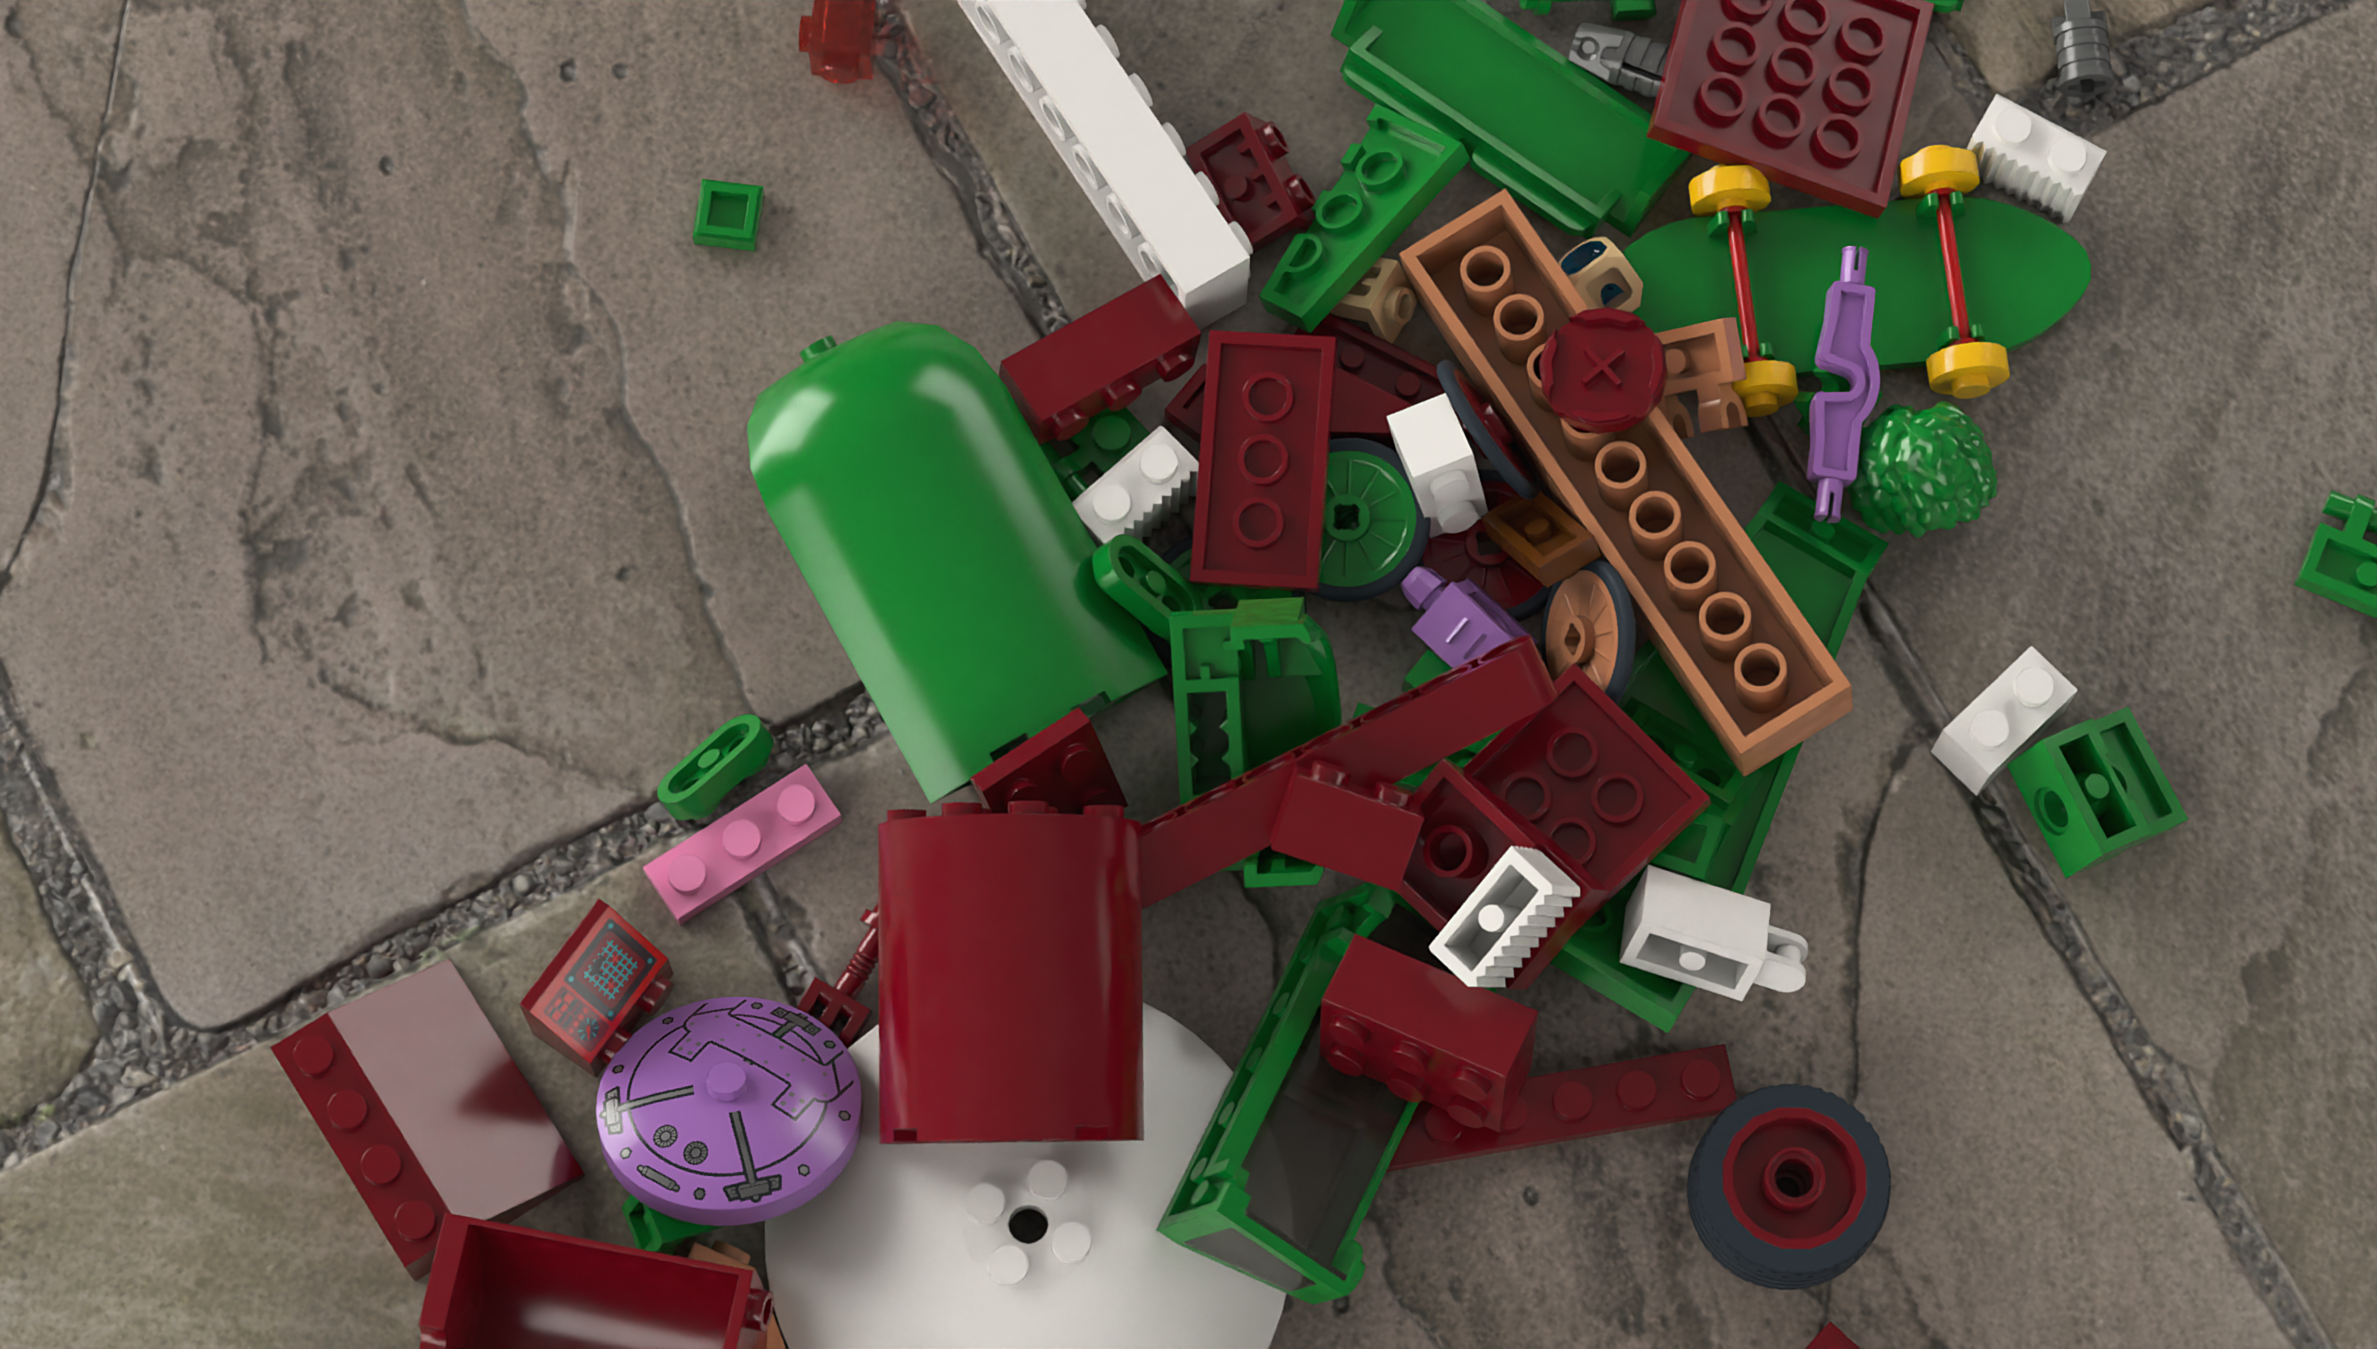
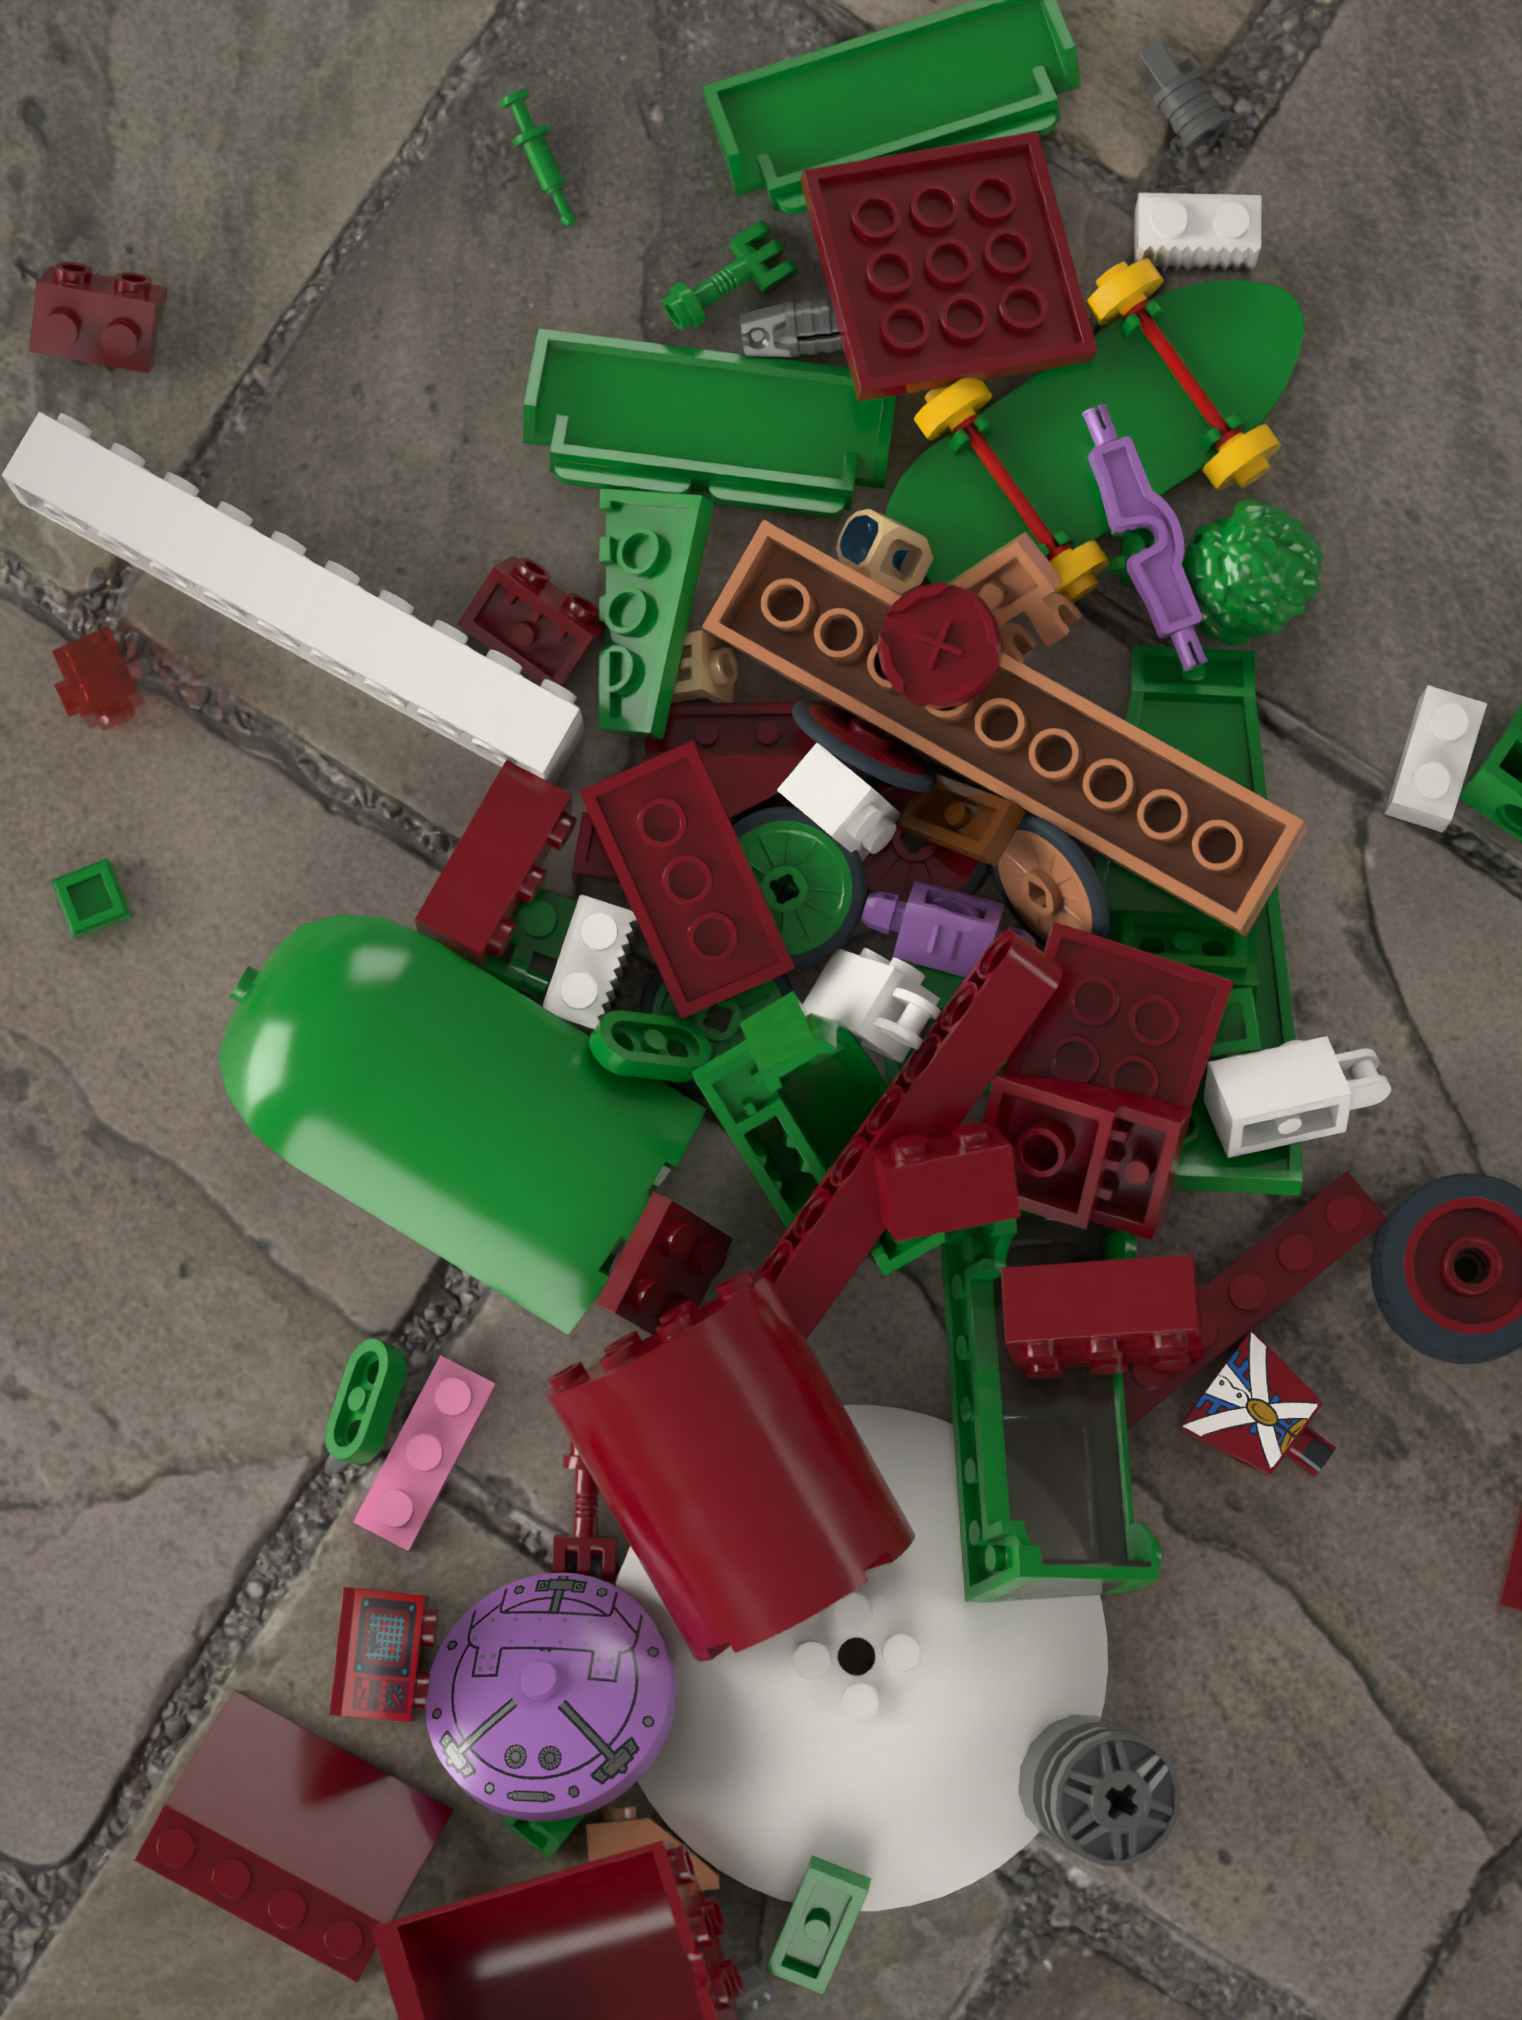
camera: 20 degrees left, 10 degrees up
white brick [1429,845,1580,988] -> none
none -> white brick [803,948,941,1063]
none -> torso [1177,1331,1336,1478]

